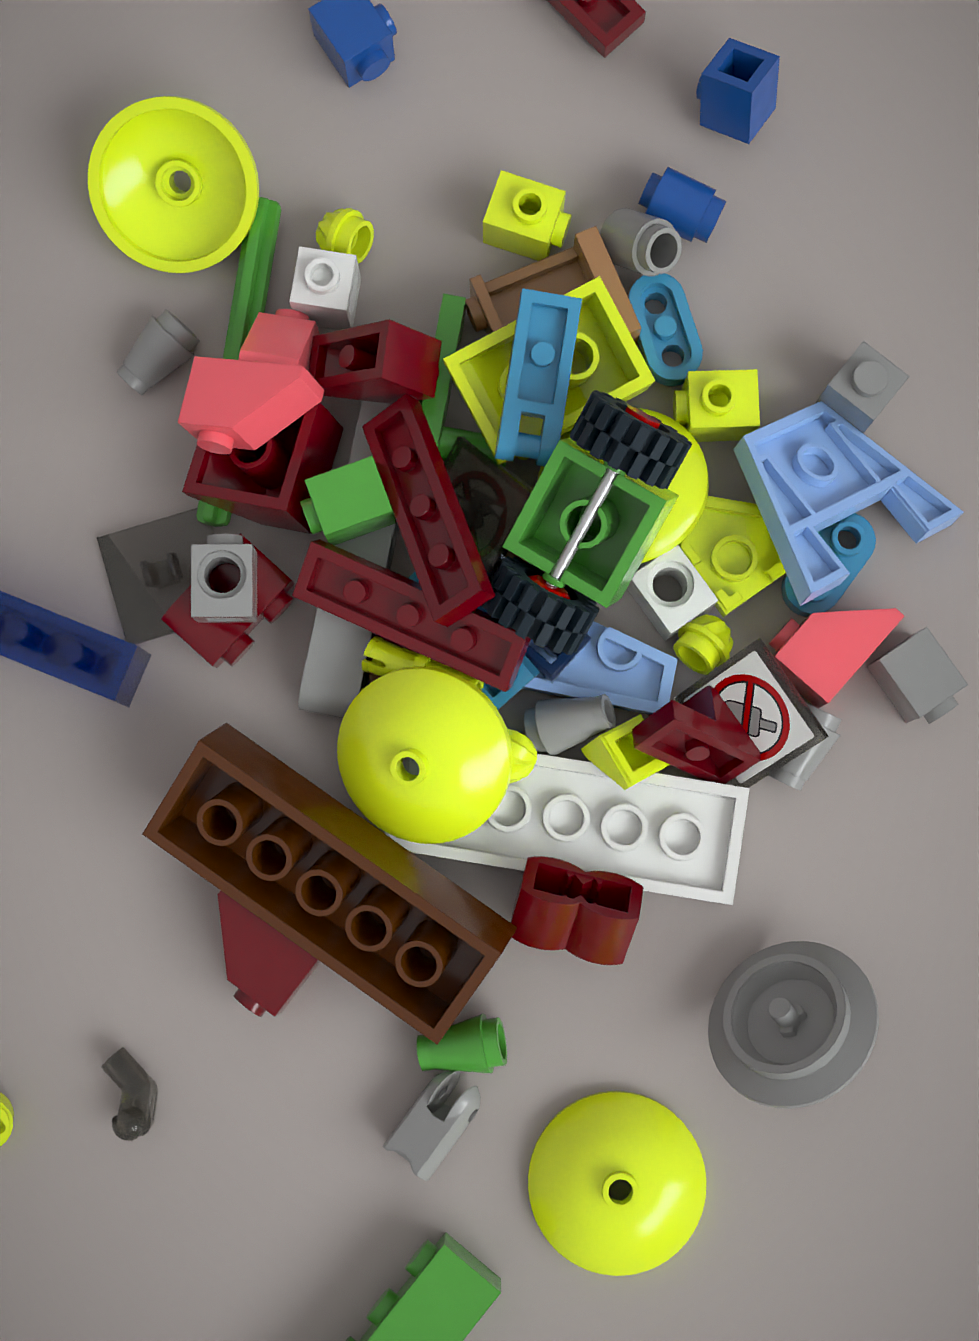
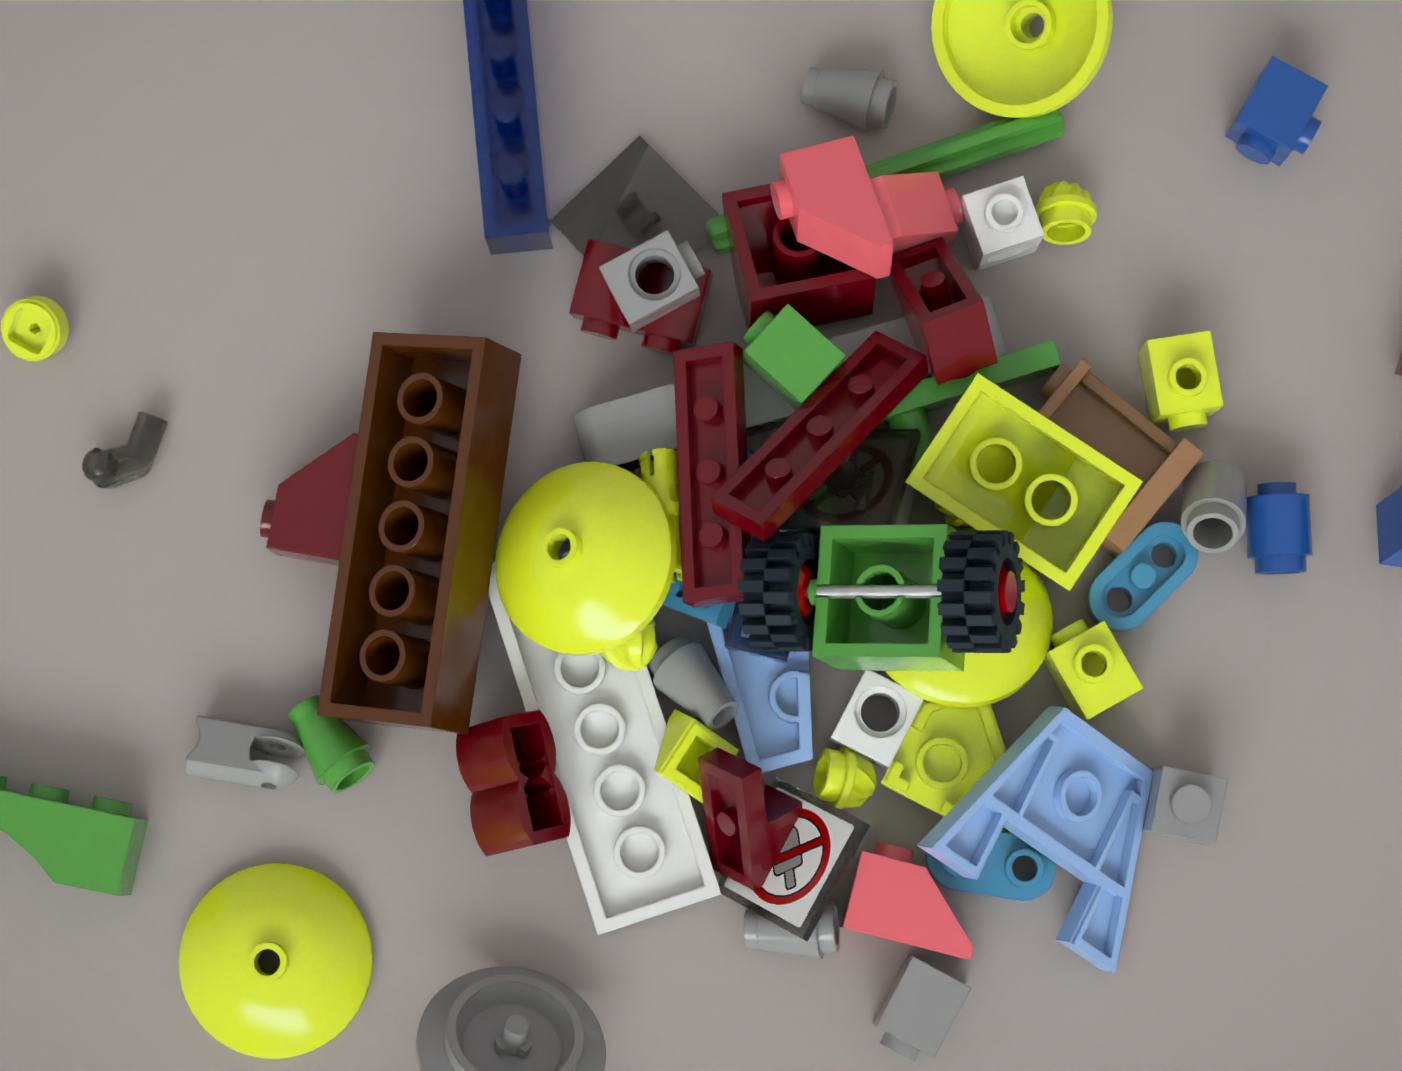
camera: 65 degrees right, 0 degrees up
dark azure plate [495,288,582,467] -> none

